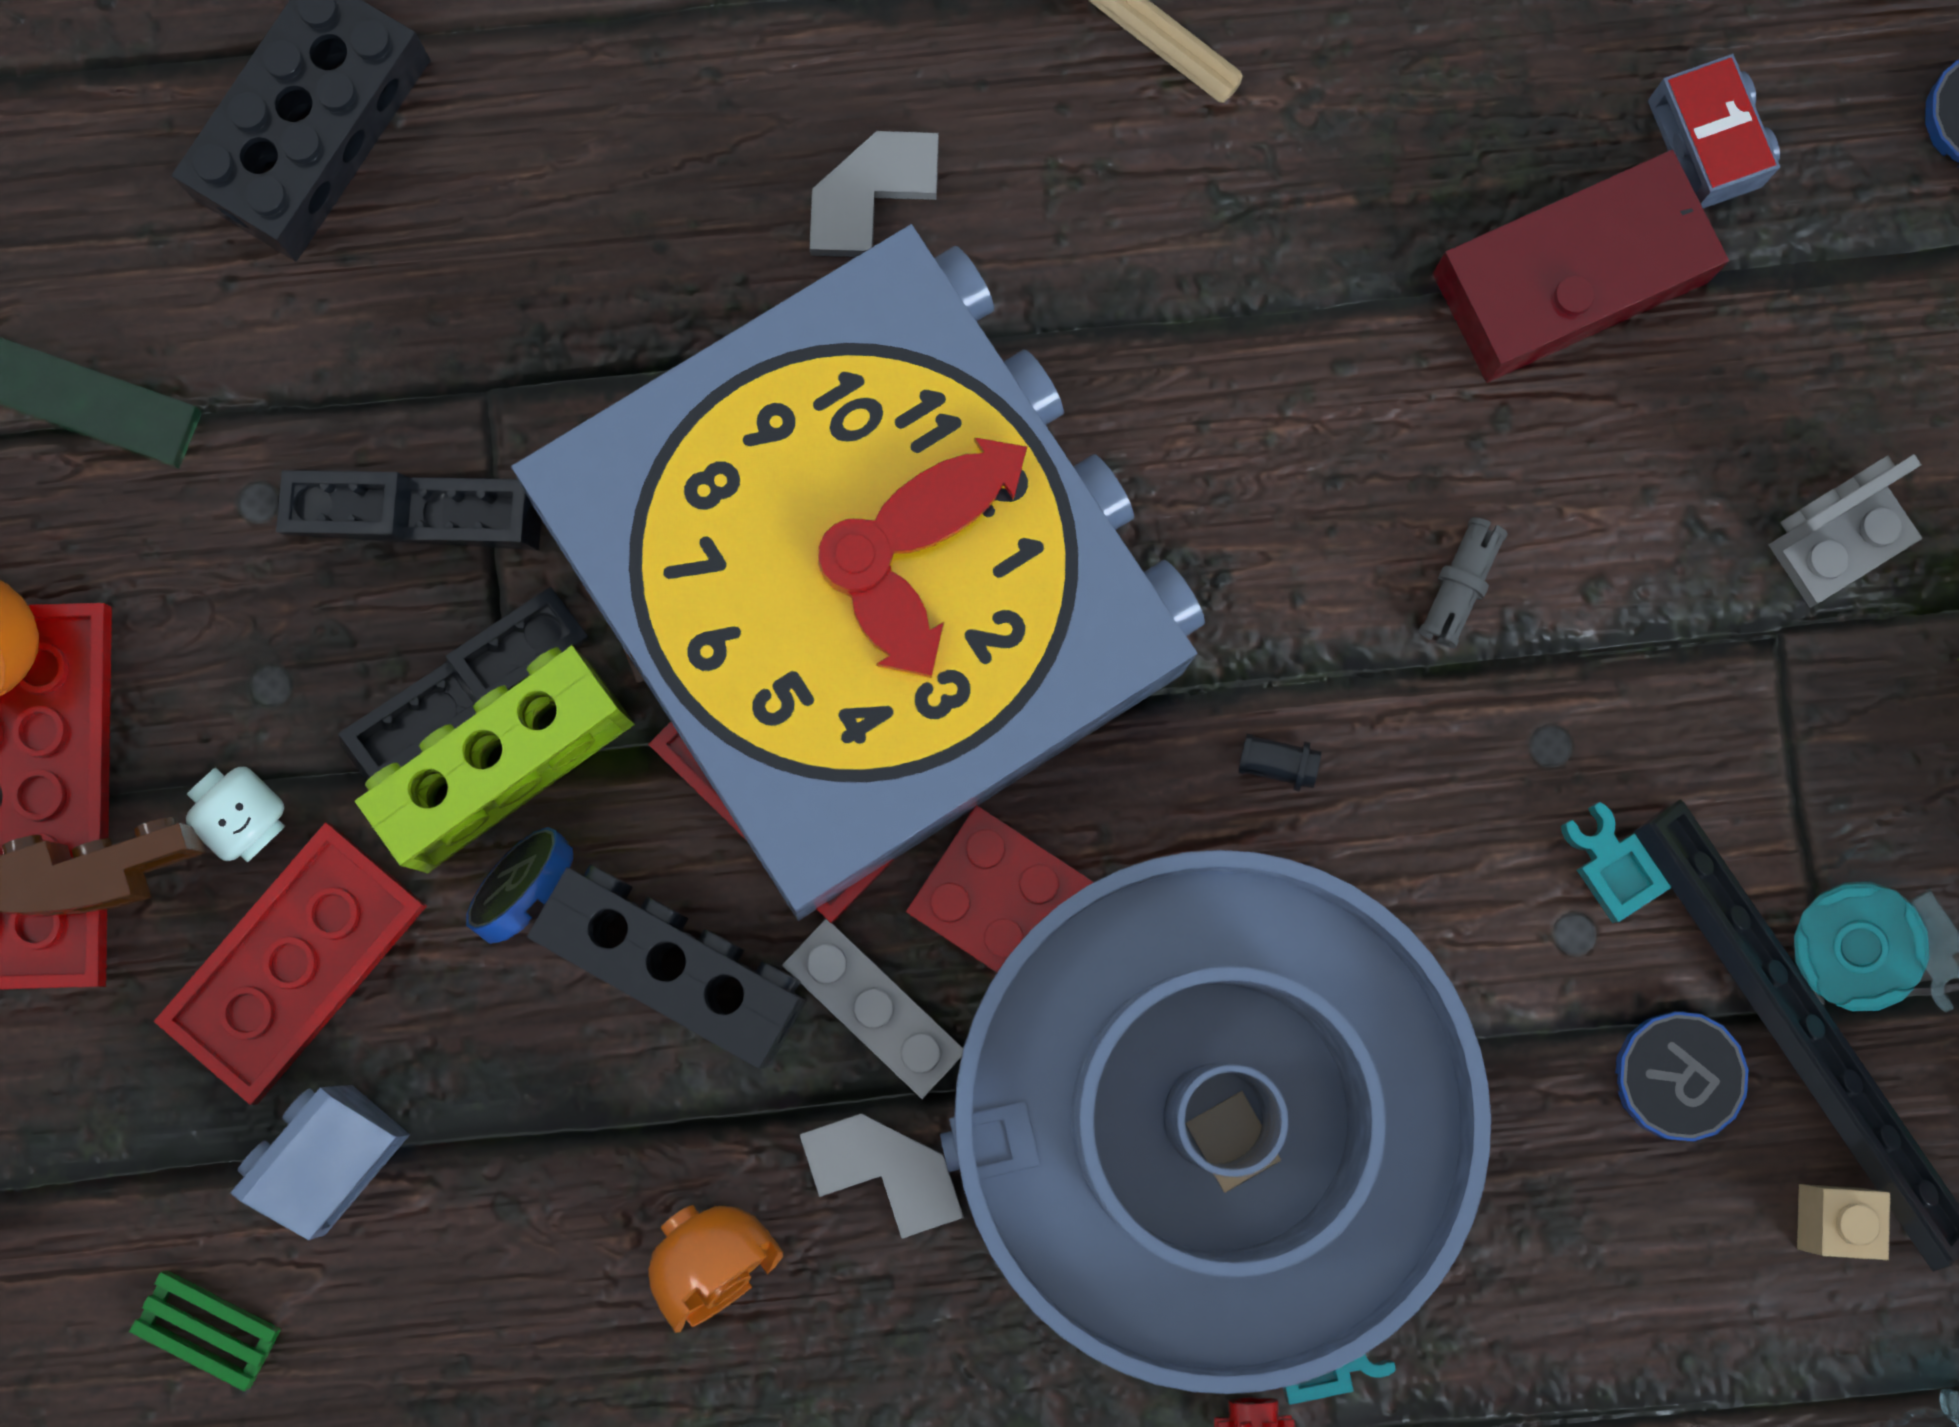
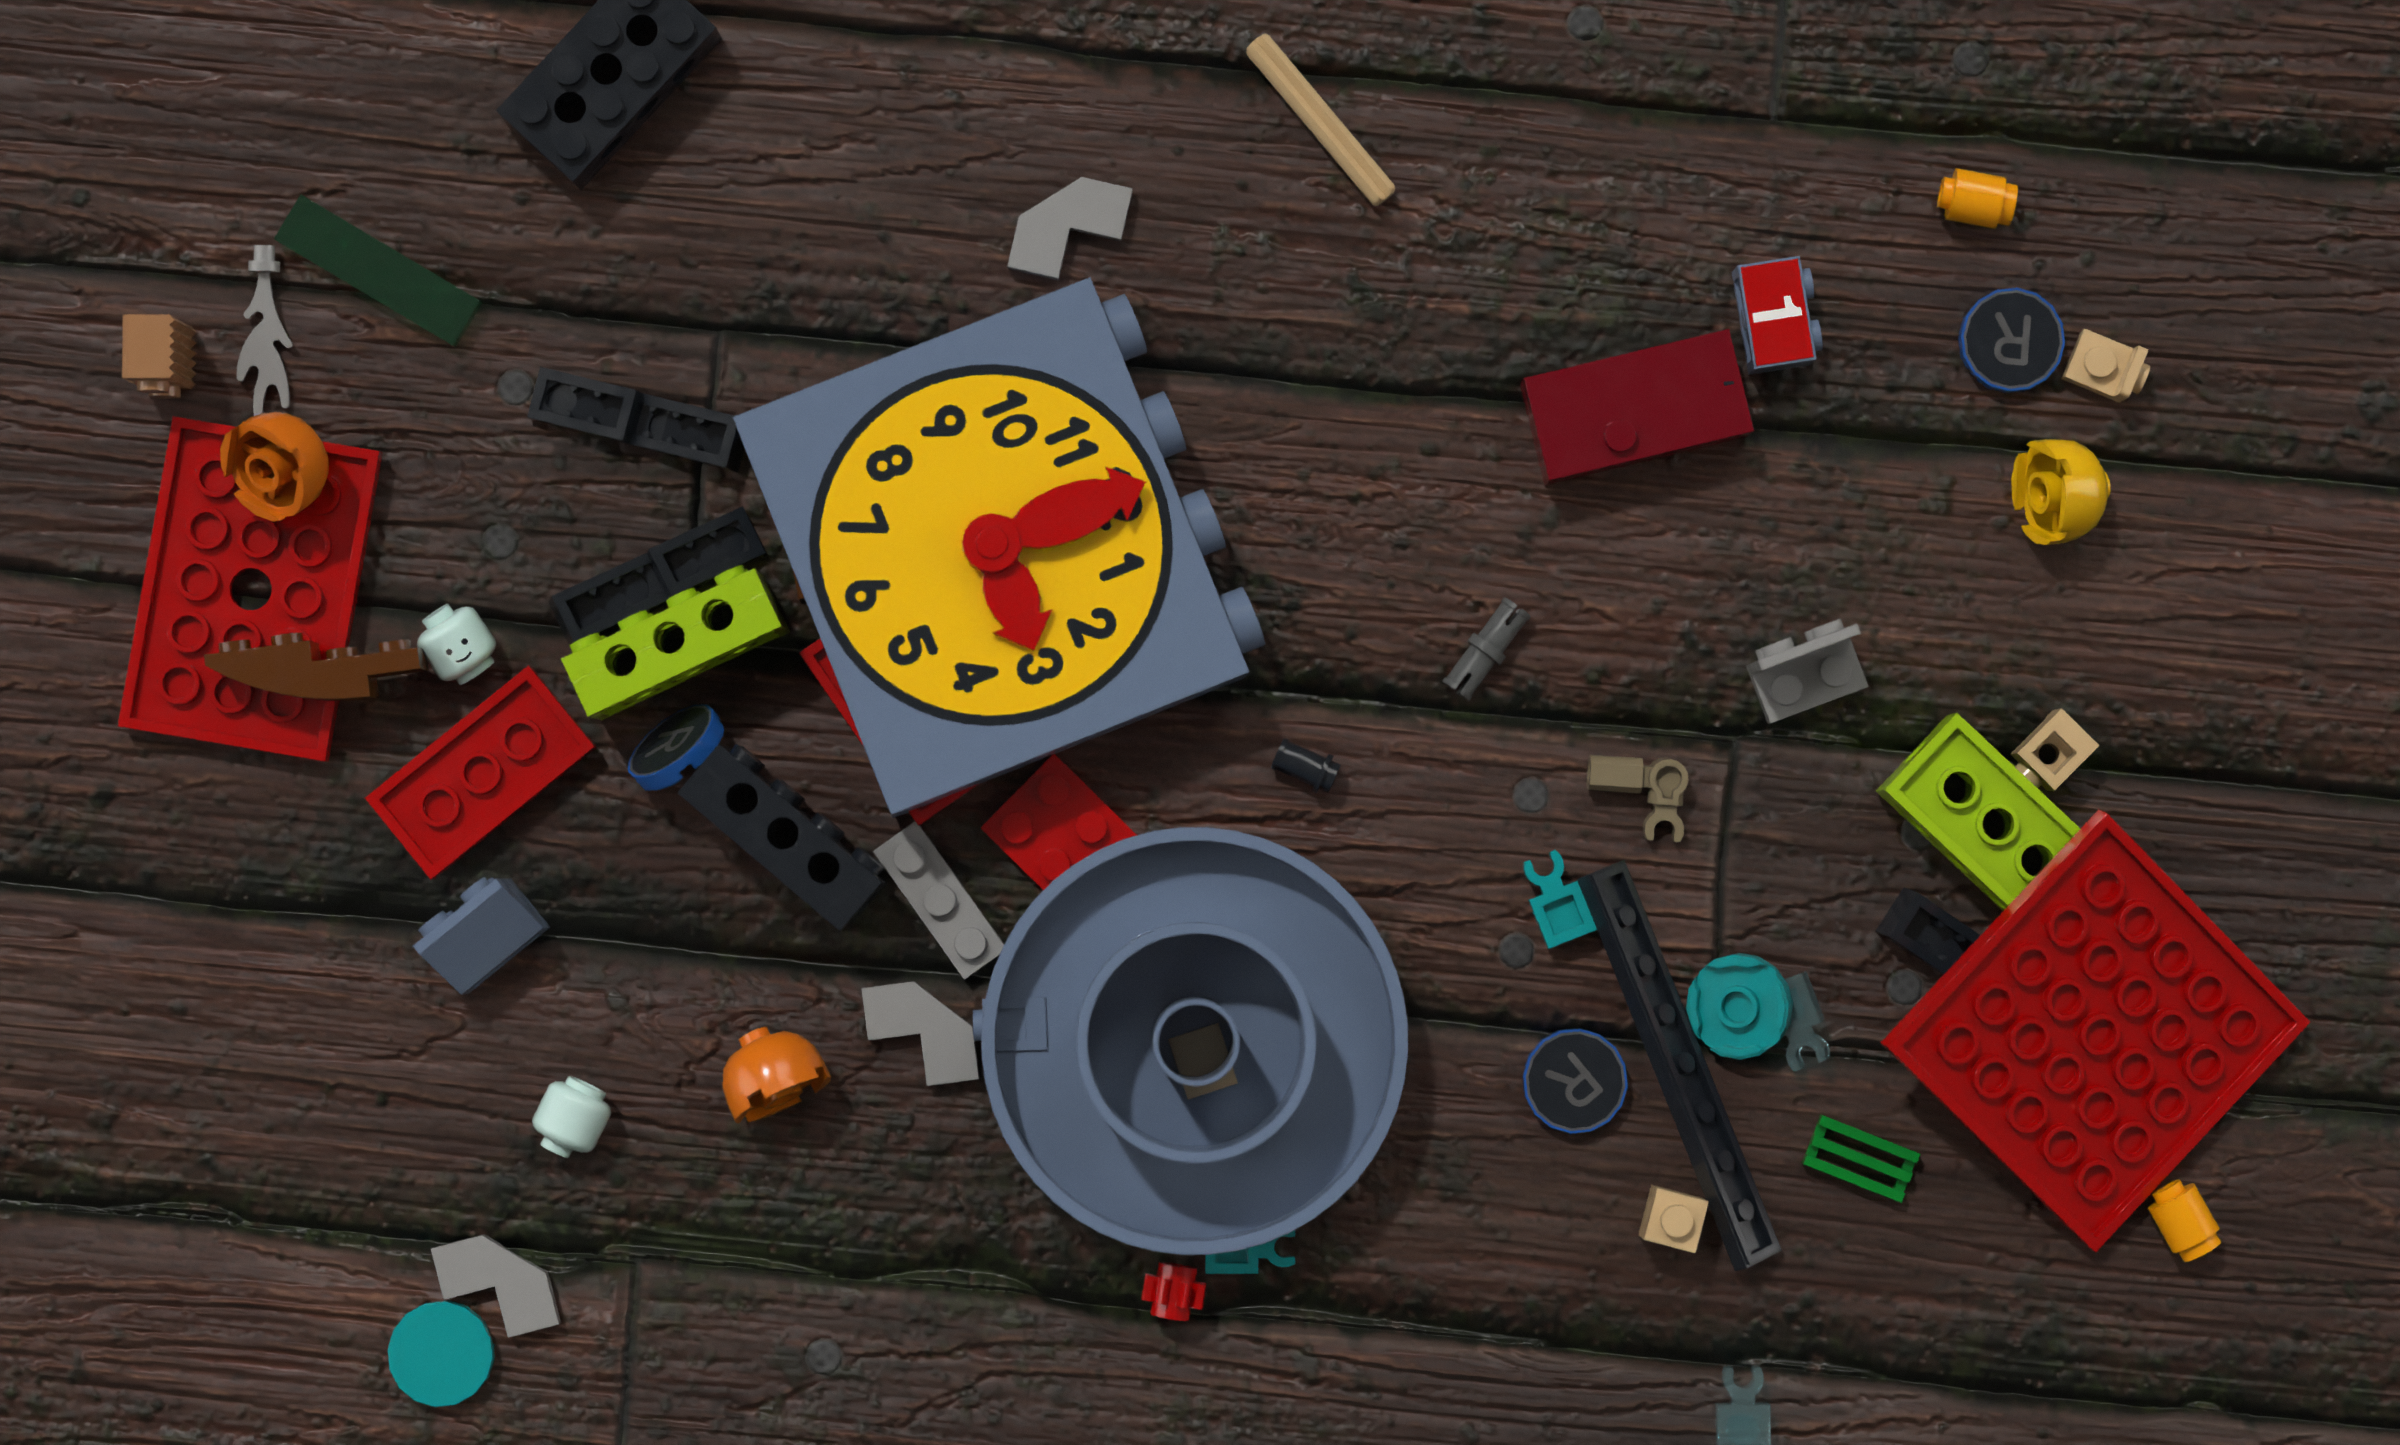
camera: 10 degrees right, 5 degrees up
green tile [129,1270,281,1392] -> none
none -> light aqua head [532,1075,611,1158]
none -> dark tan bar [1586,755,1689,842]

